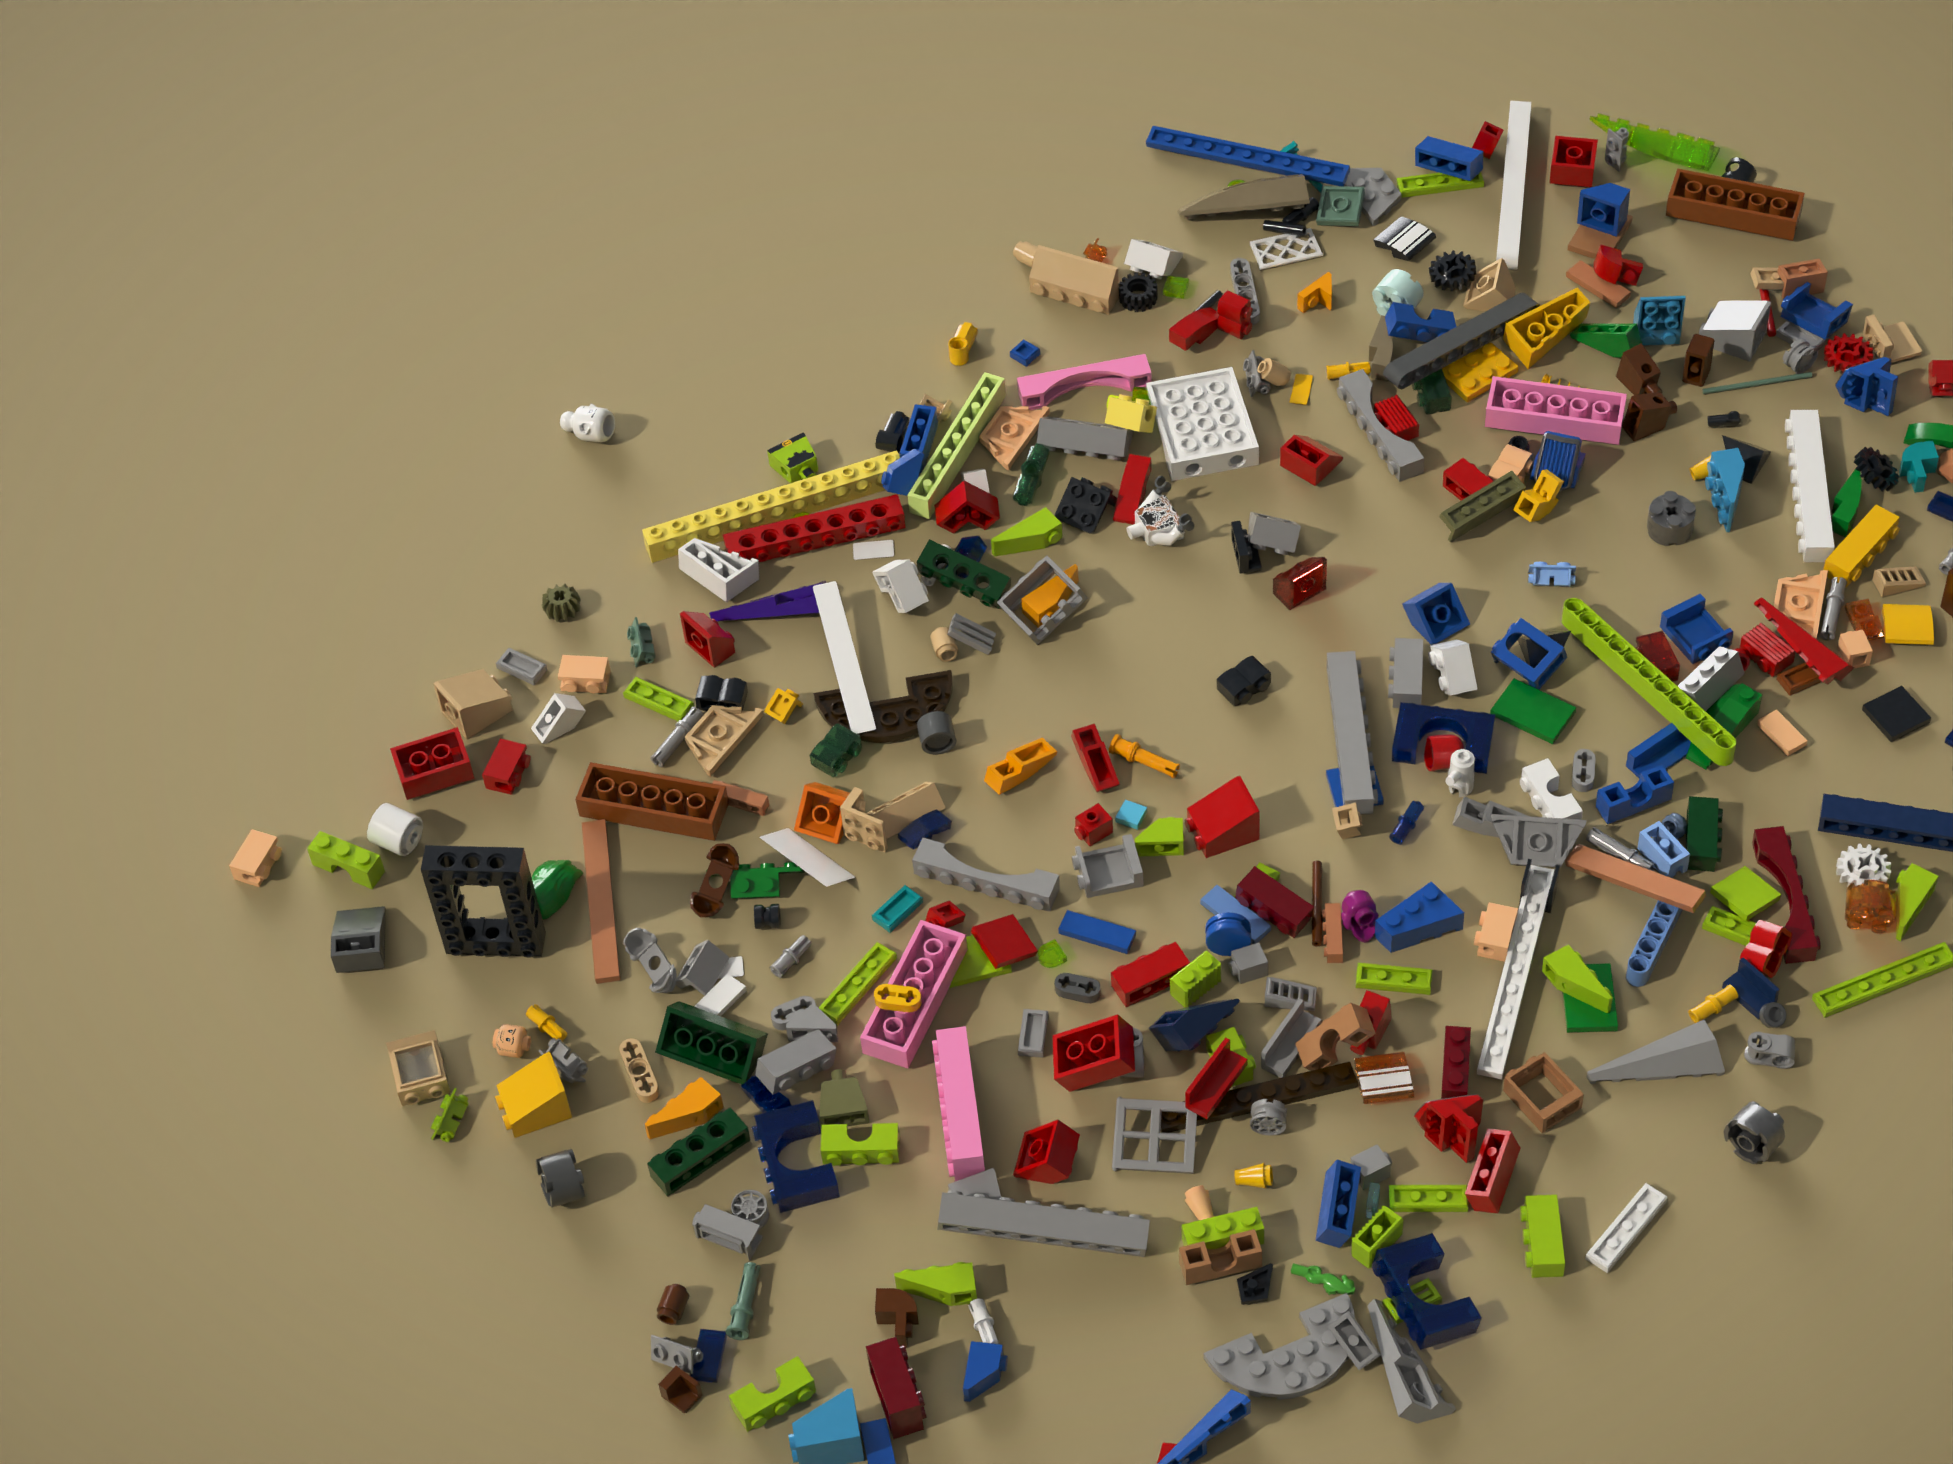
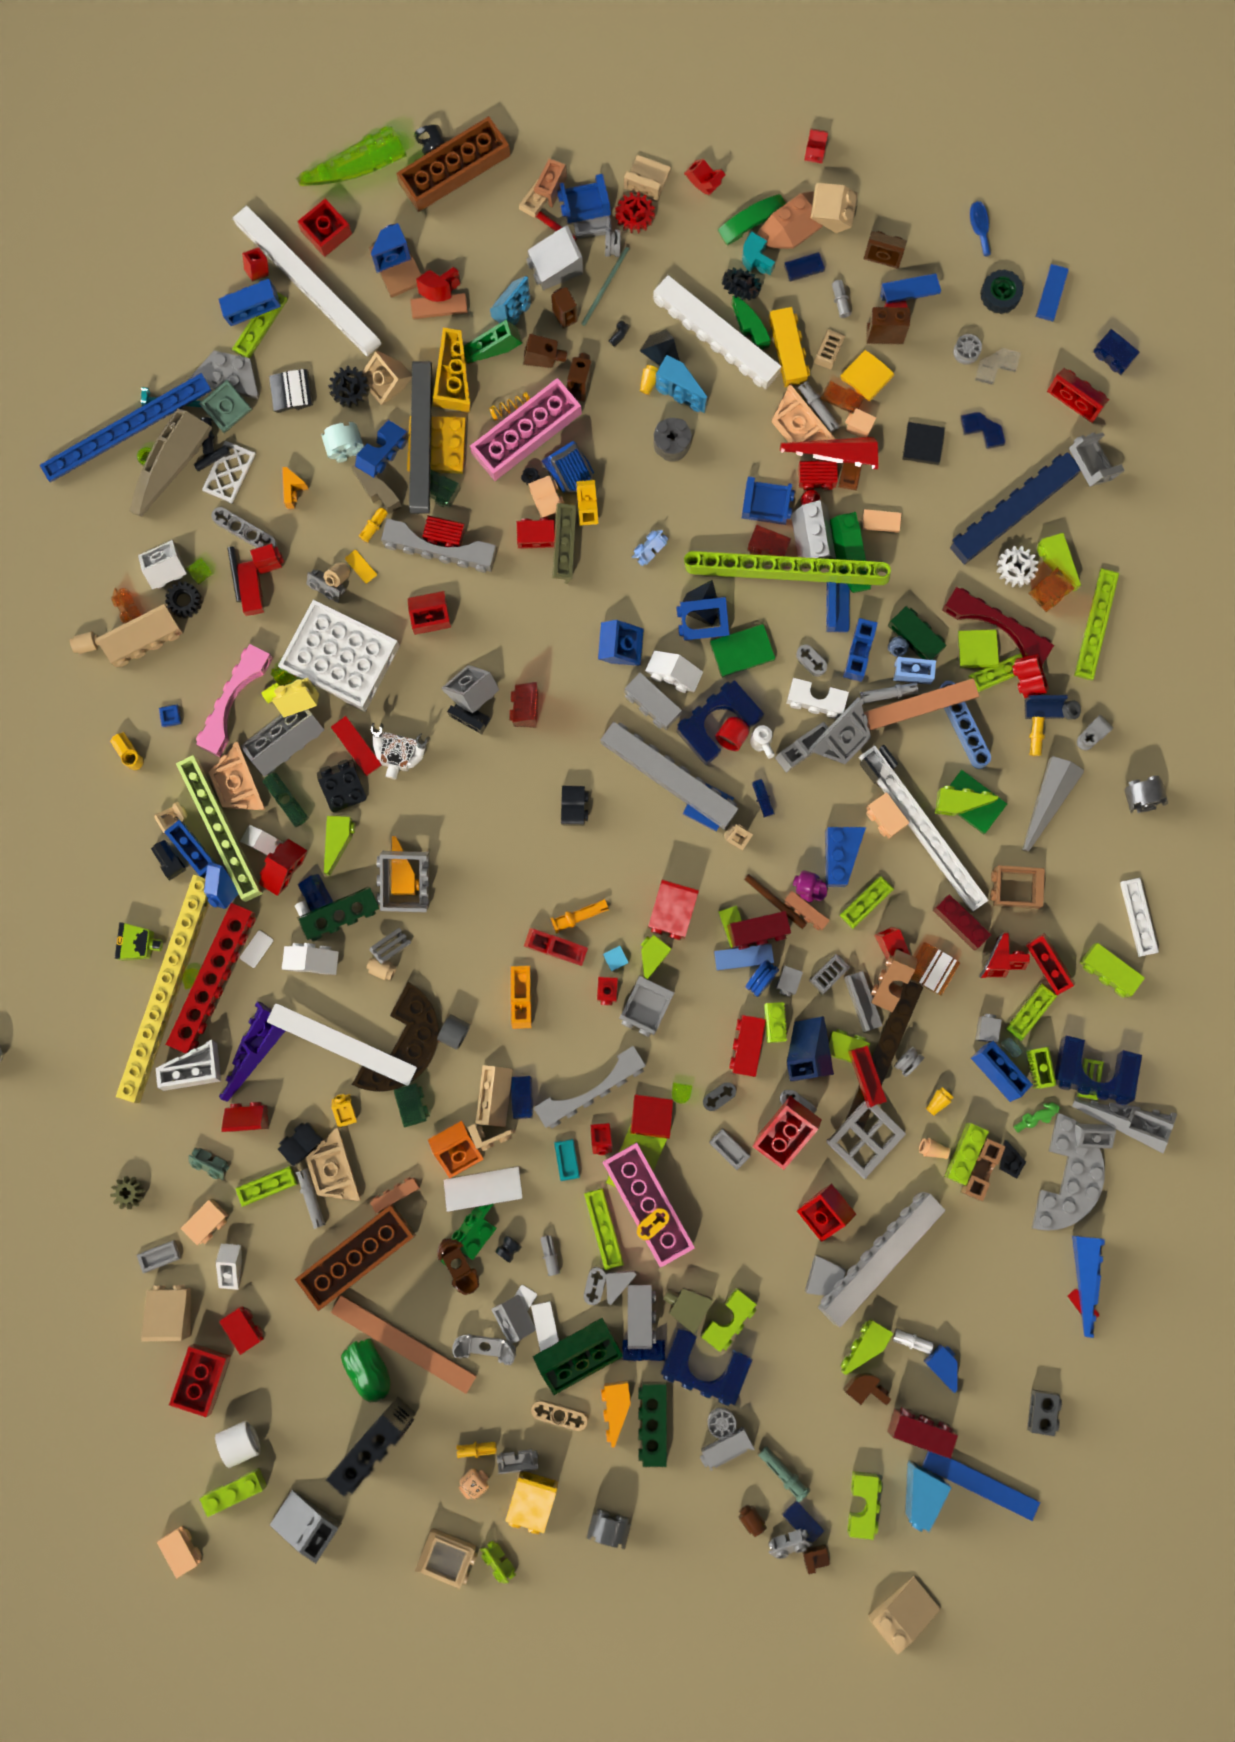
camera: 55 degrees left, 30 degrees up
bright pink brick [932,1026,985,1182] -> none
blue tile [1058,910,1136,954] -> none
light grey hinge [1605,128,1629,172] -> none
blue piece [1835,357,1898,416] -> none

